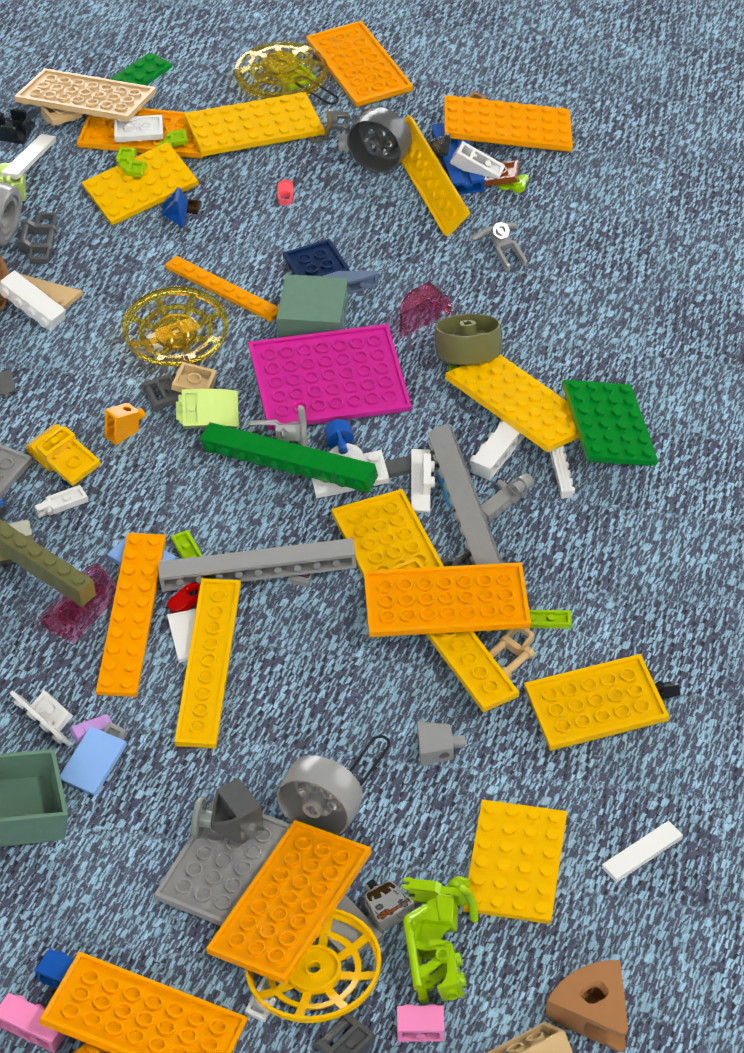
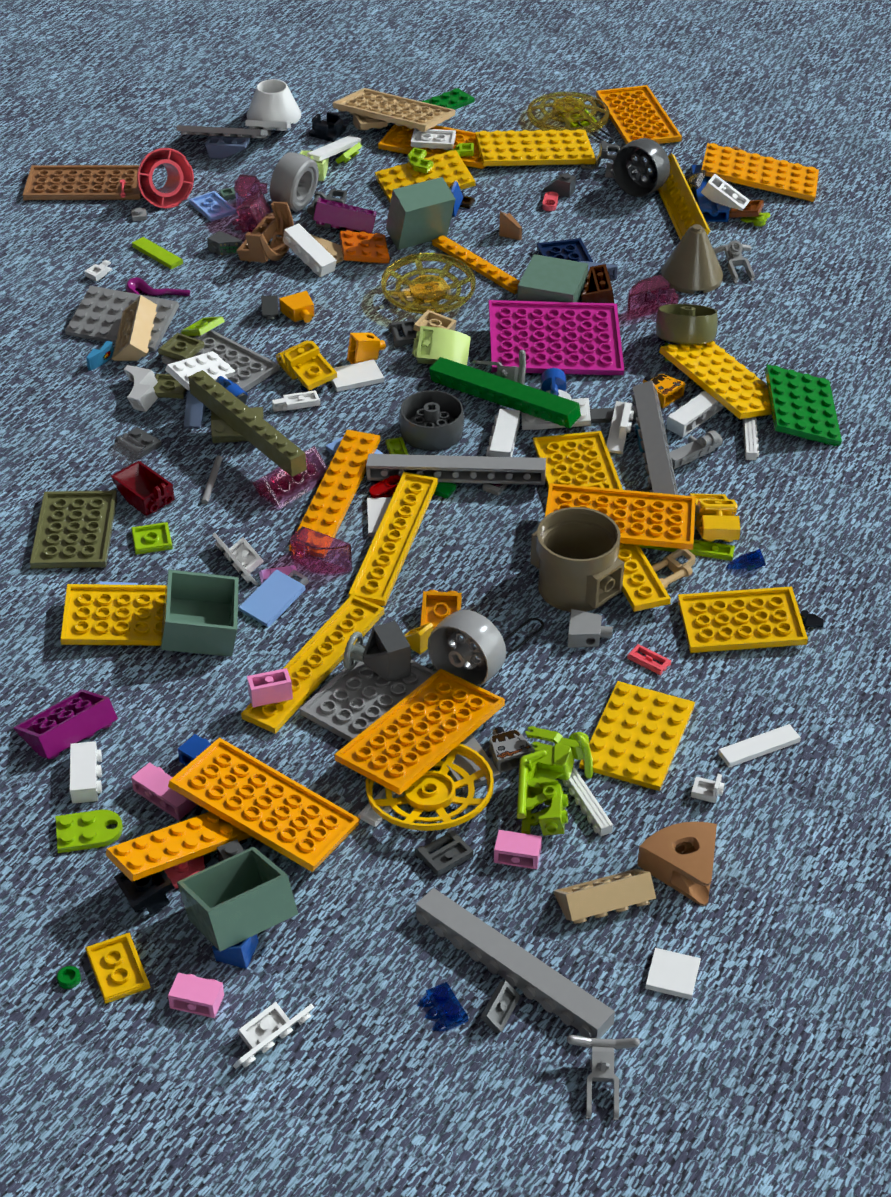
camera: 10 degrees right, 5 degrees down
none -> yellow plate [241,595,385,734]
none -> bright pink brick [247,668,293,707]
none -> light orange torso [279,291,314,323]
none -> clear pink piece [290,526,352,576]
none -> magenta slope [313,198,376,233]
none -> white tile [331,360,384,392]
none -> lime plate [335,142,363,164]
none -> orange plate [339,230,390,263]
none -> sand green container [386,177,456,250]
none -> dark grey wheel [399,390,464,451]
none -> yellow slope [404,622,433,655]
none -> light orange plate [420,590,462,630]
none -> green tile [434,482,456,499]
none -> white brick [486,409,520,457]
none -> medium nougat slope [499,211,522,240]
none -> dark tan cylinder [530,507,625,612]
none -> dark grey slope [543,173,576,198]
none -> white piece [563,766,613,837]
none -> reddish brown wedge [581,264,614,303]
none -> coral tile [627,644,671,675]
none -> light orange torso [643,374,685,408]
none -> dark tan cone [661,224,723,294]
none -> yellow piece [689,493,741,542]
none -> white bracket [691,774,725,803]
none -> clear blue plate [726,549,766,571]

